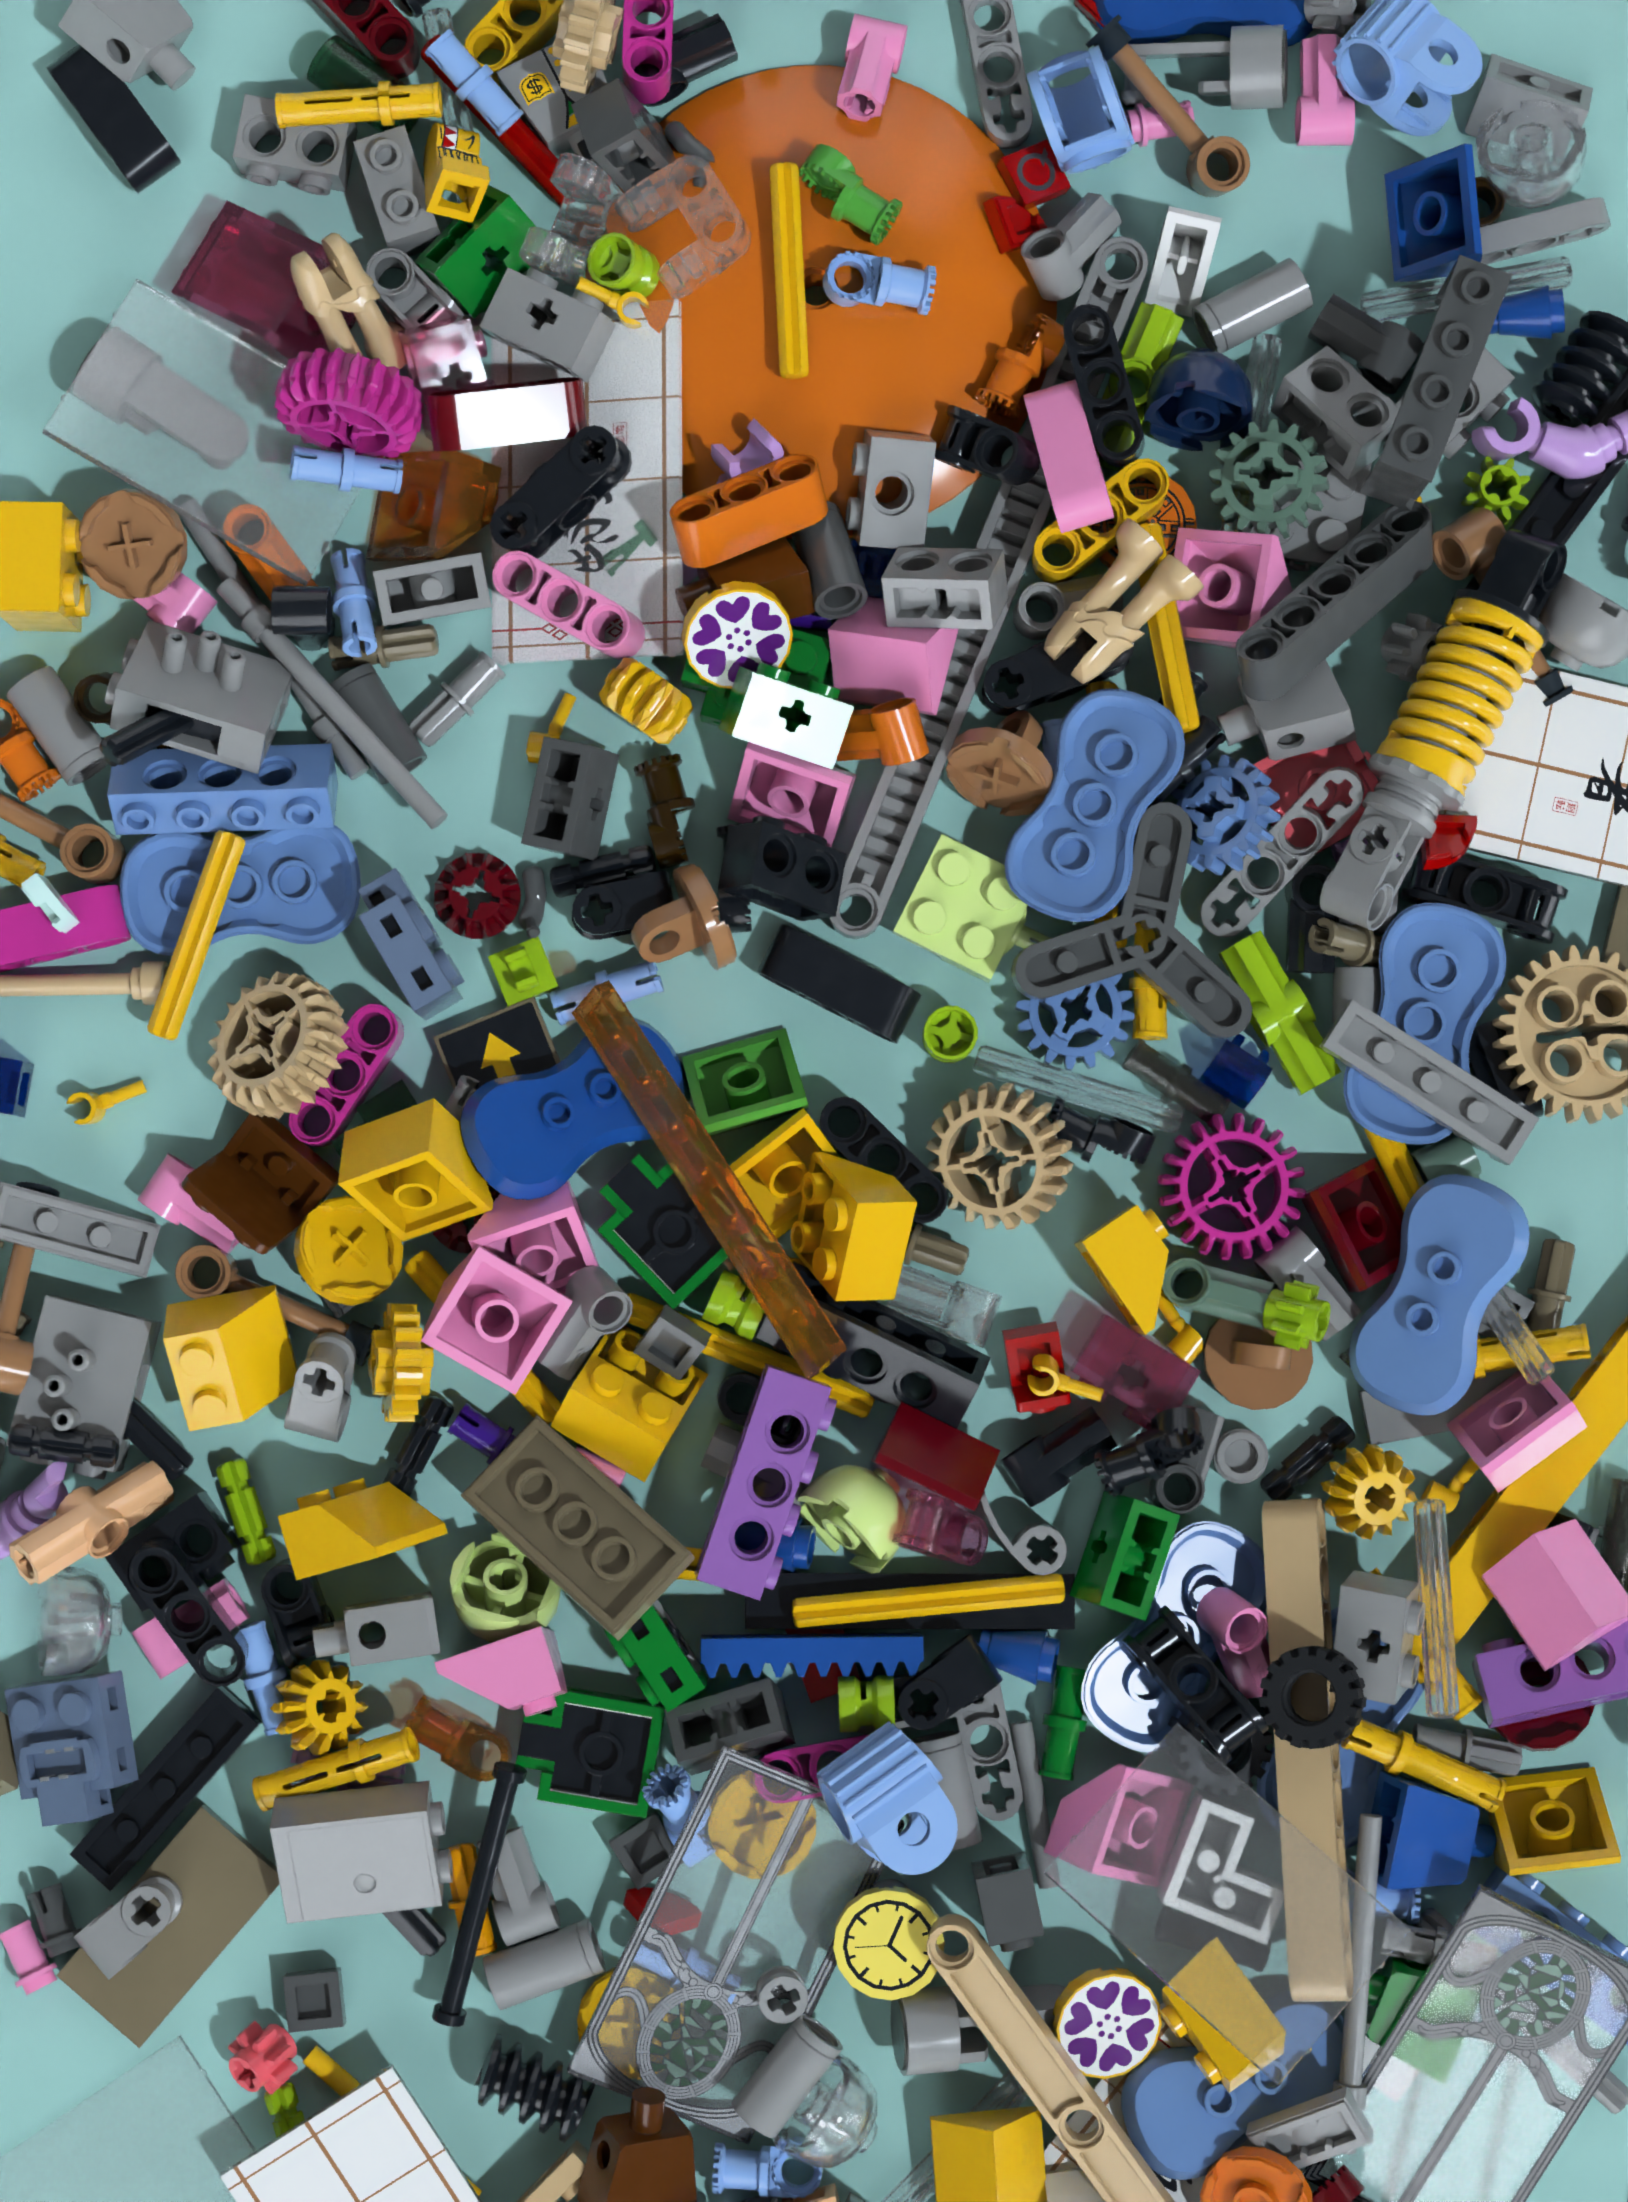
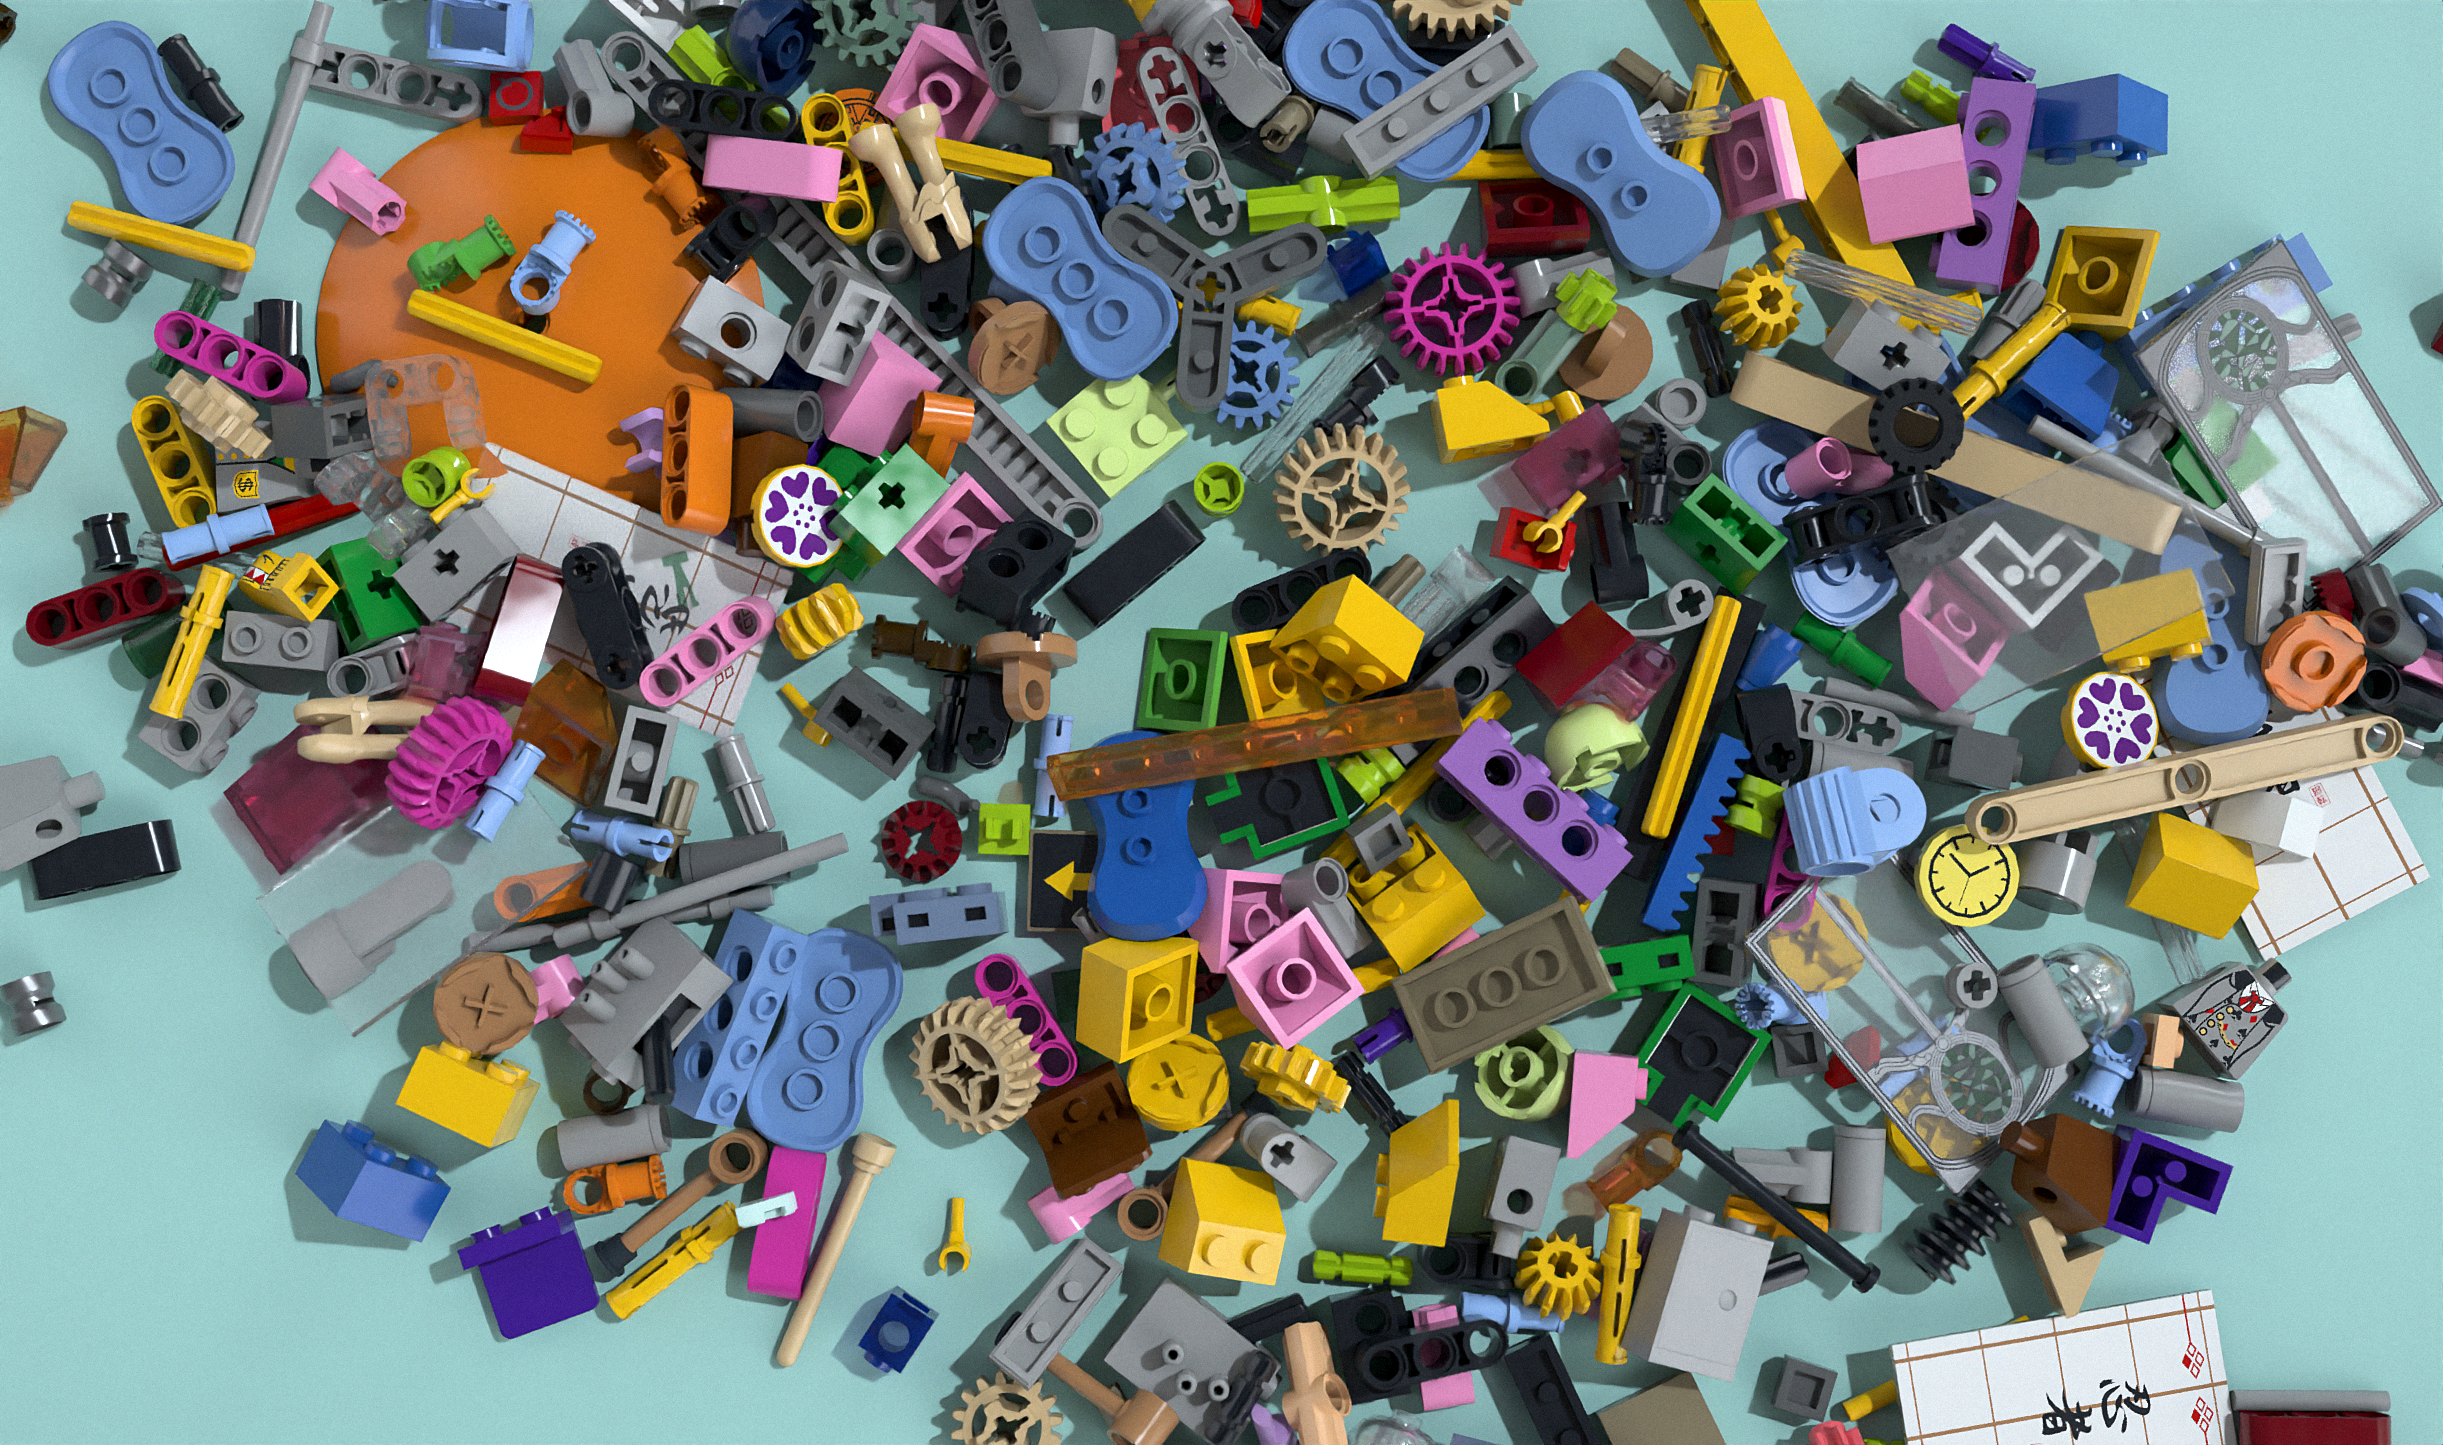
camera: 65 degrees left, 0 degrees up
yellow axle [147,830,245,1040] -> none

